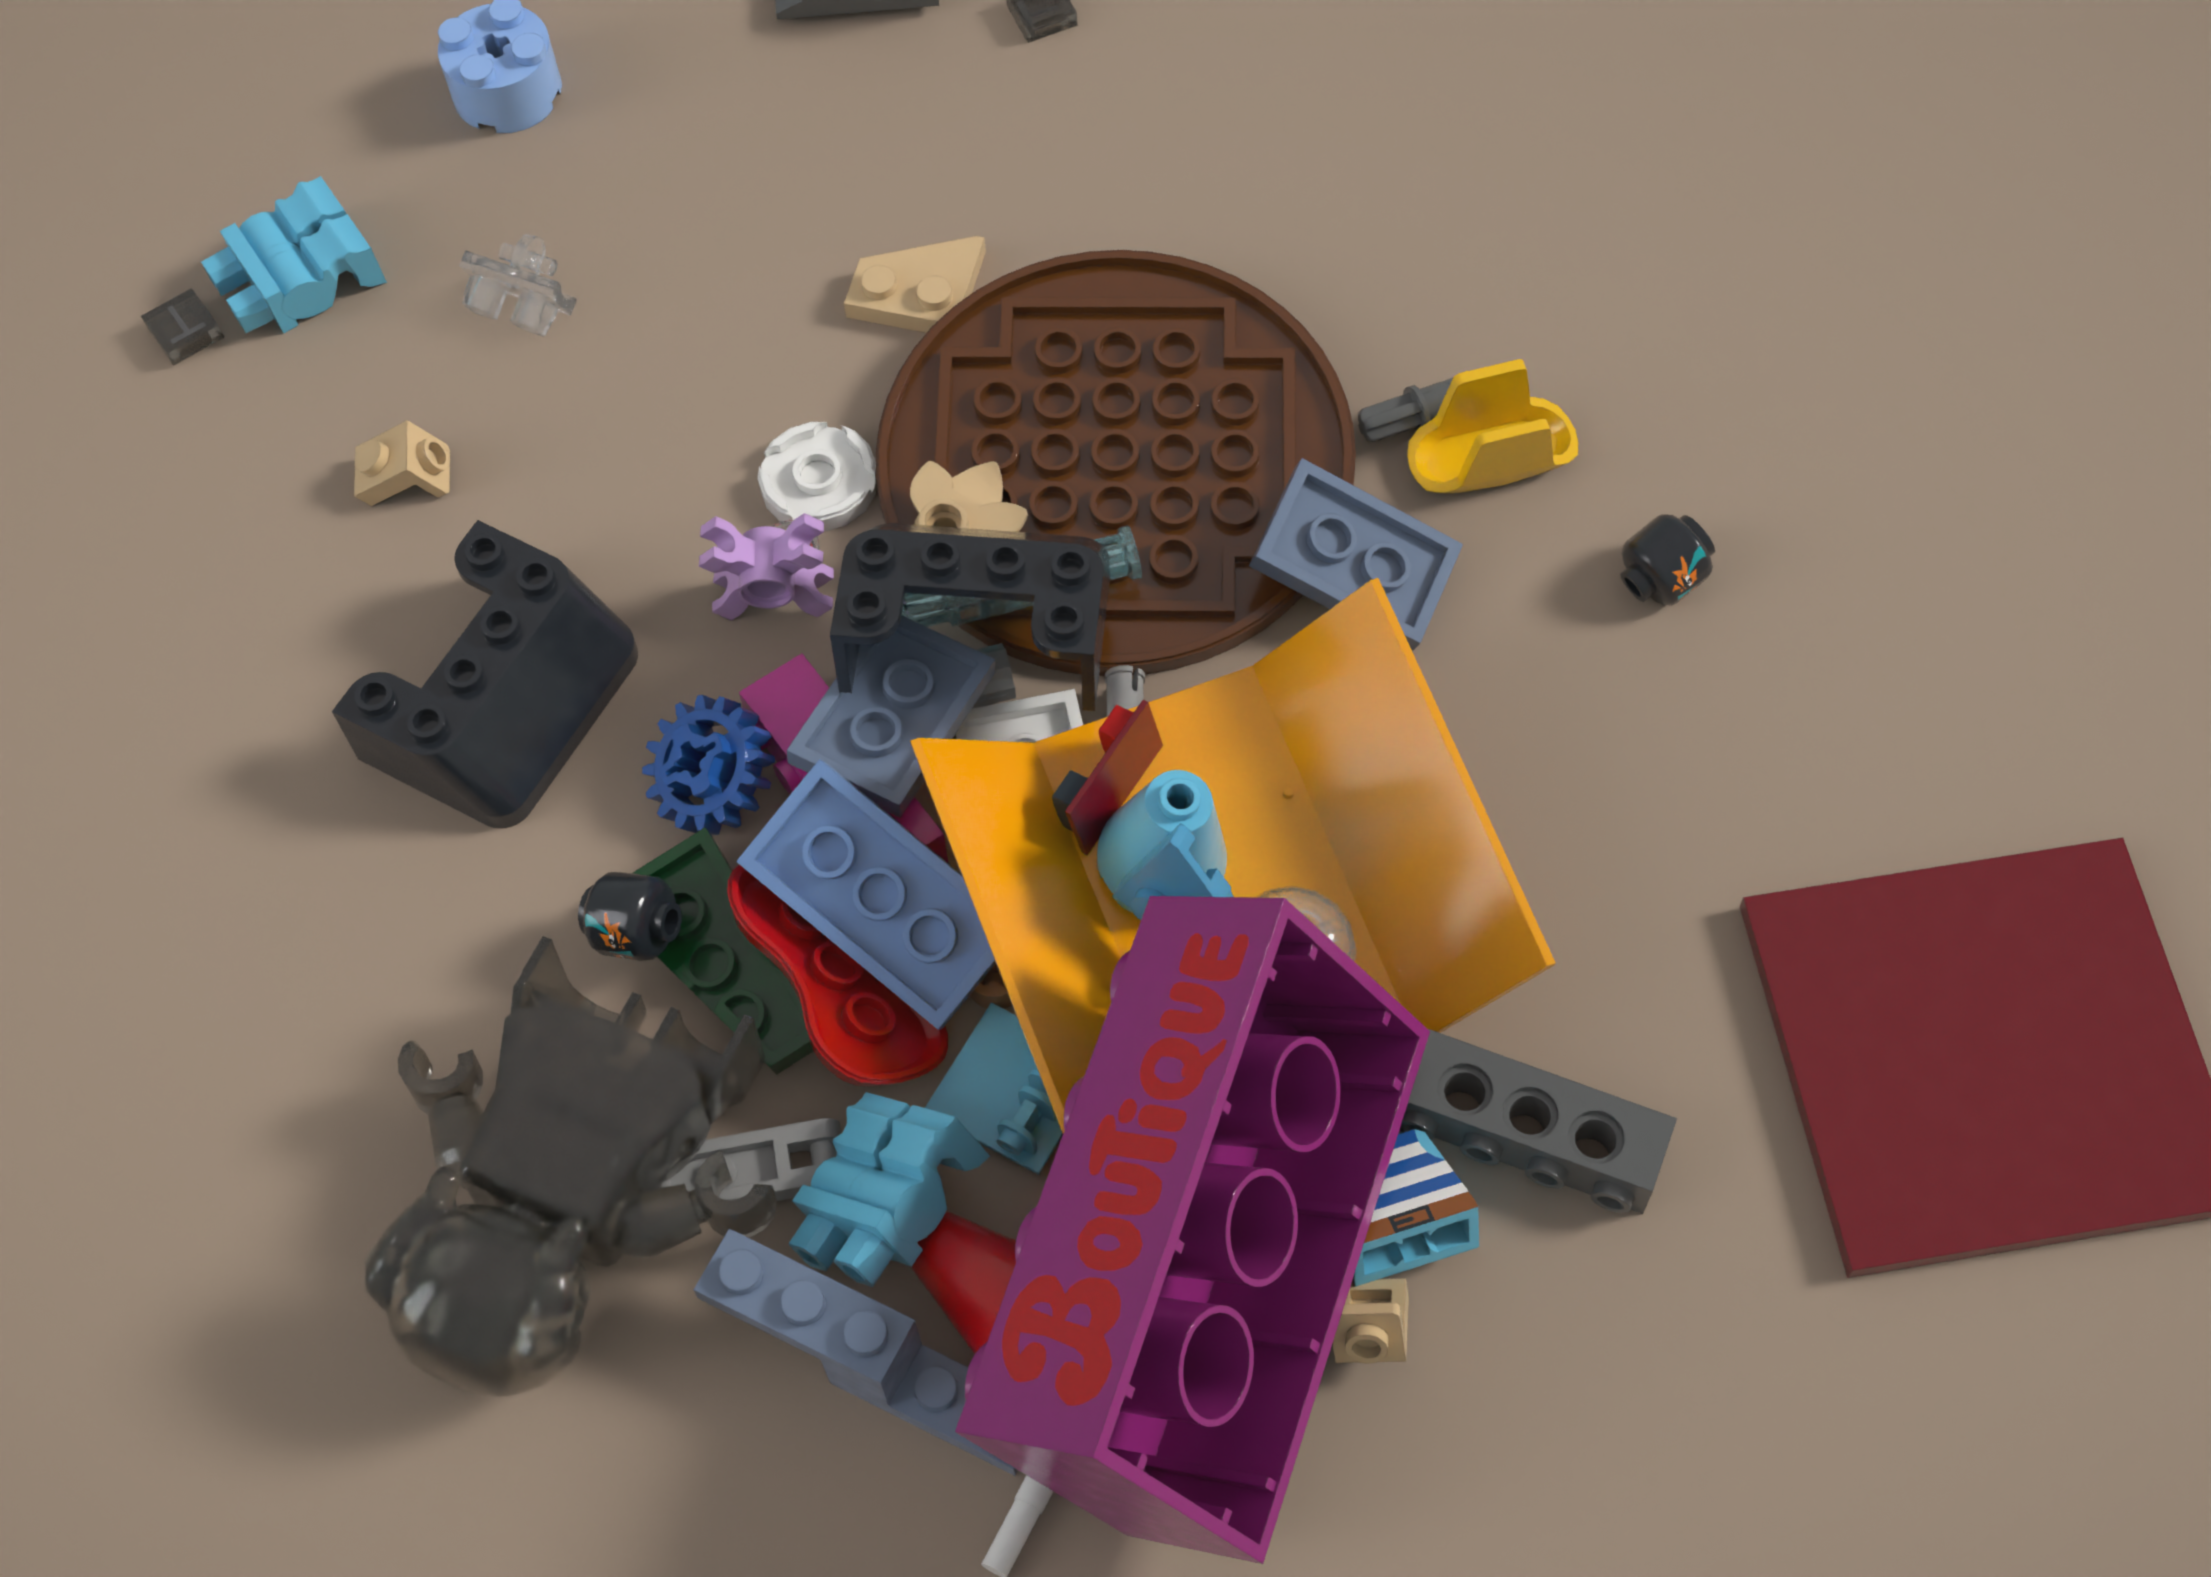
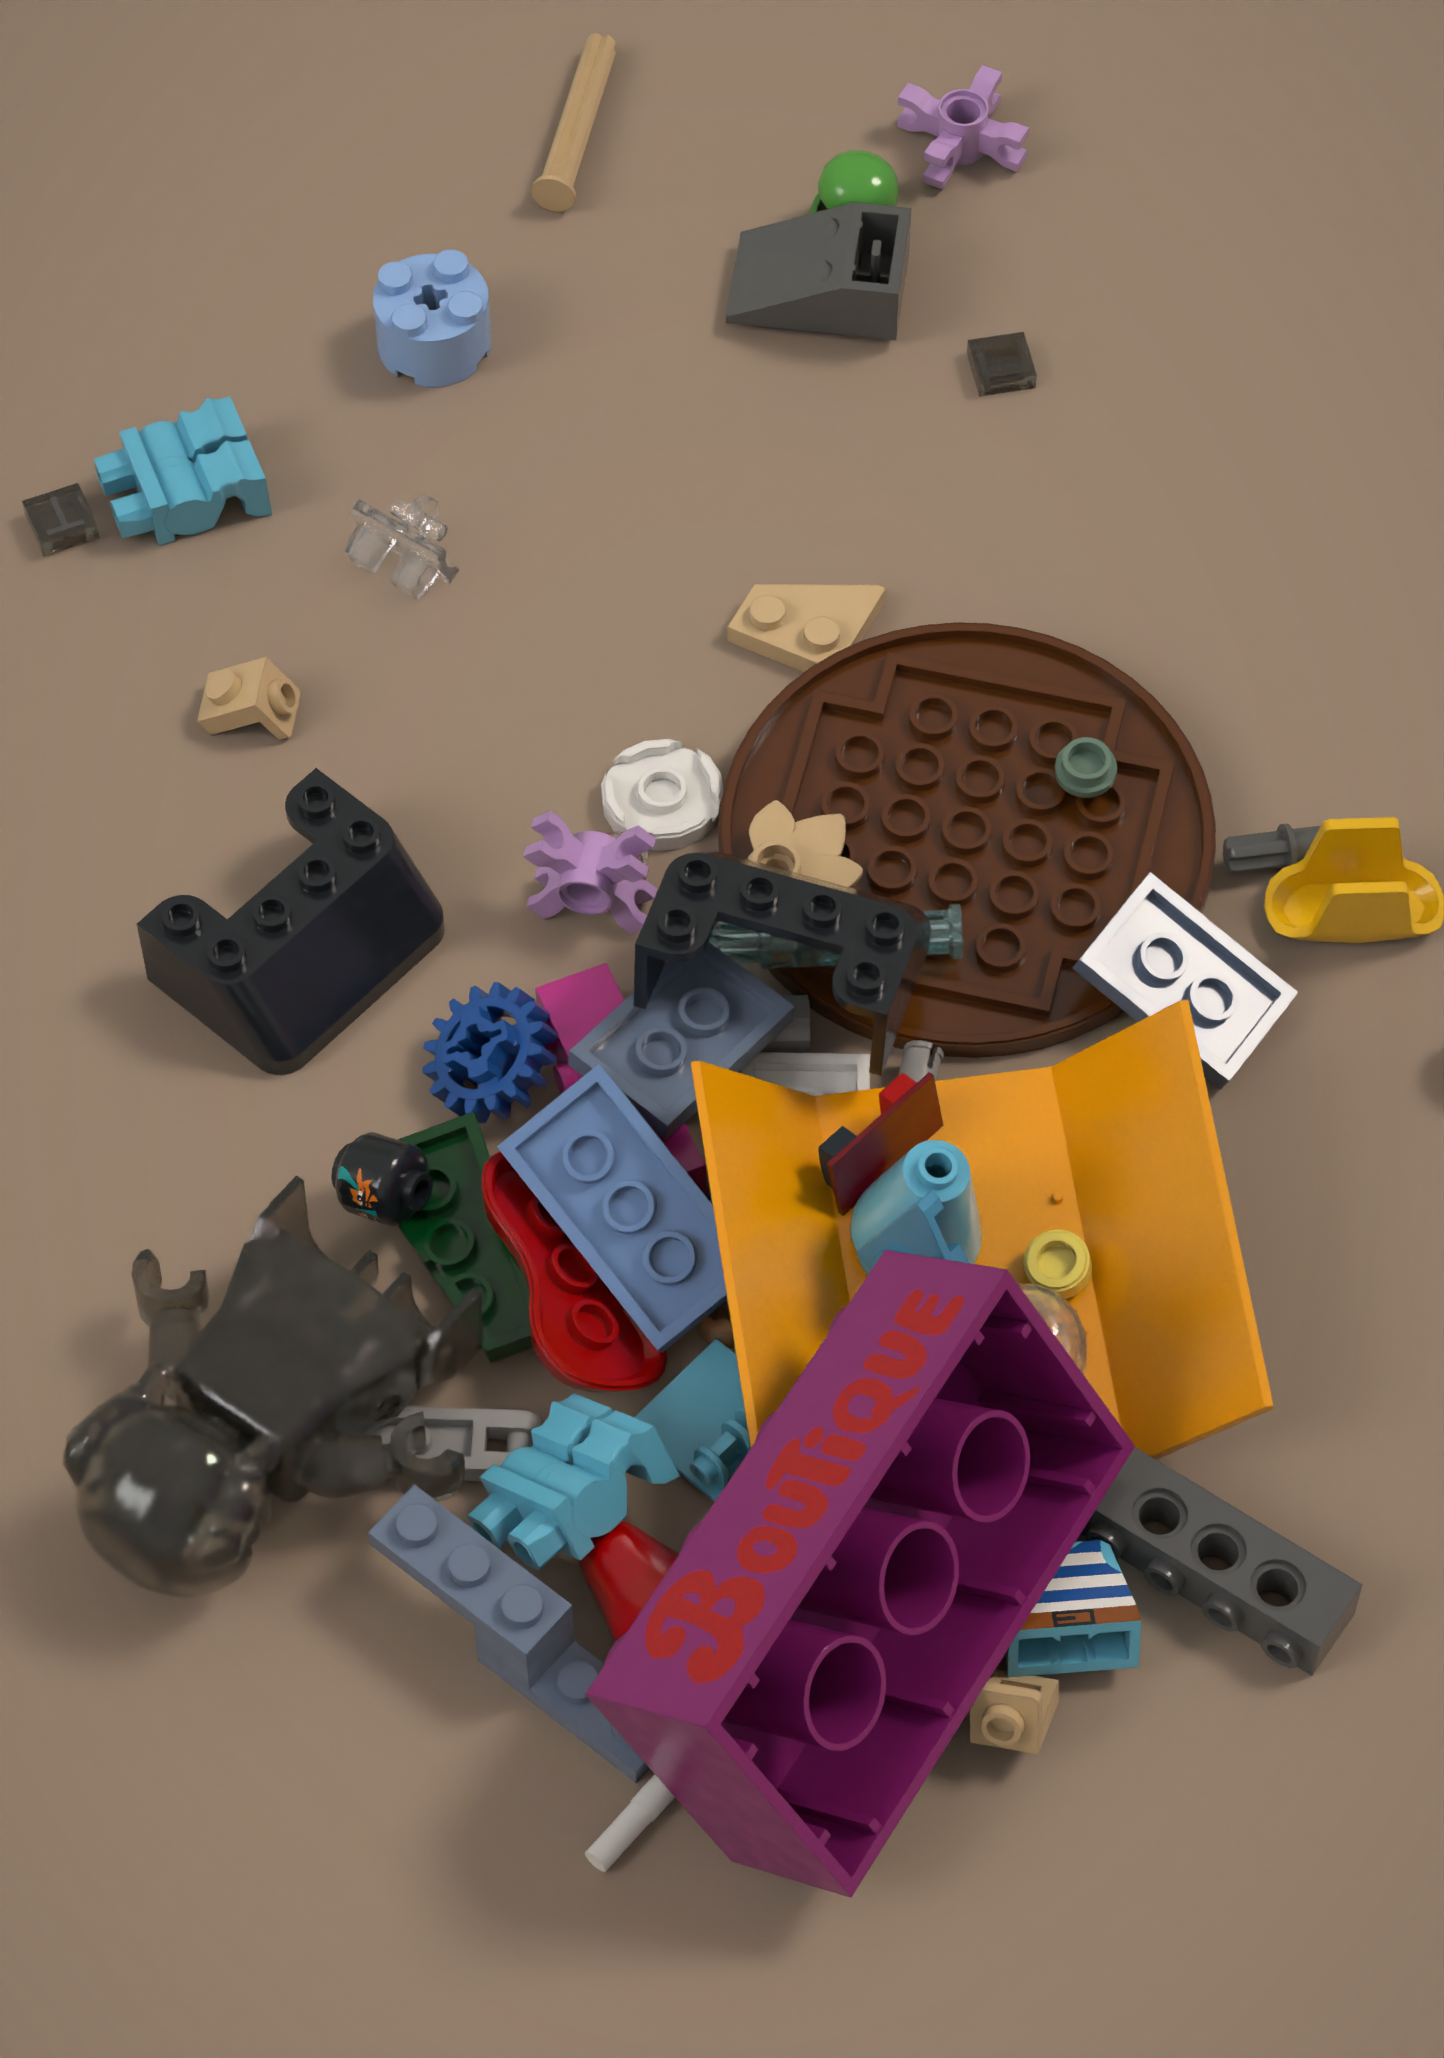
camera: 10 degrees right, 5 degrees down
none -> light yellow tile [1024,1229,1092,1300]
none -> sand green plate [1055,737,1117,798]

